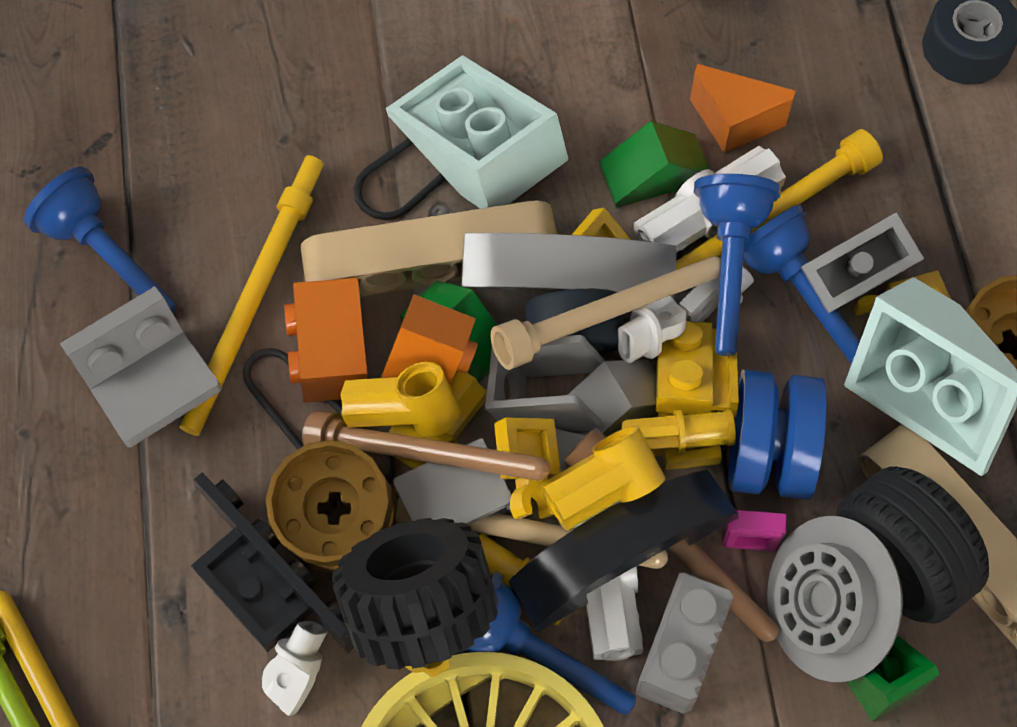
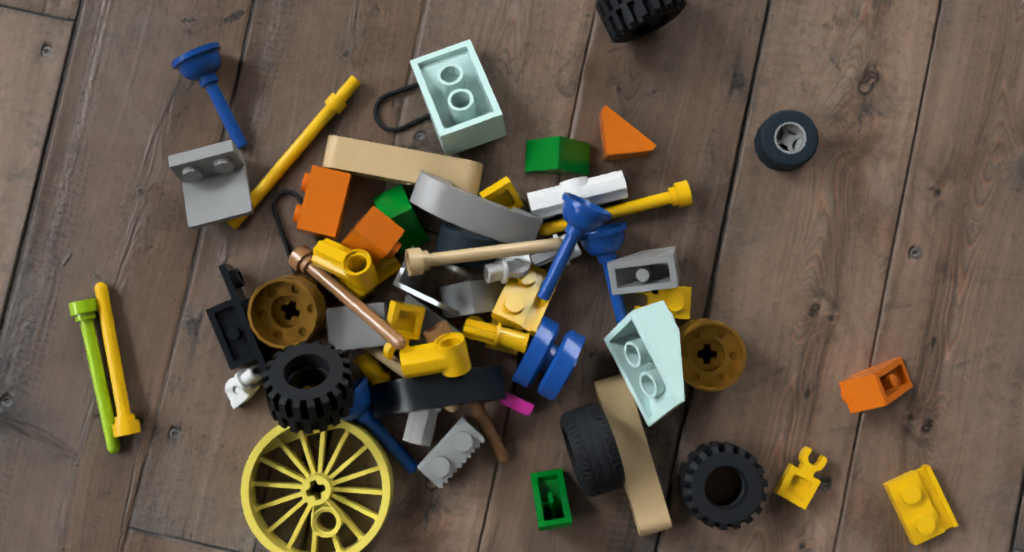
camera: 20 degrees right, 20 degrees up
light grey wheel [767,516,903,682] -> none

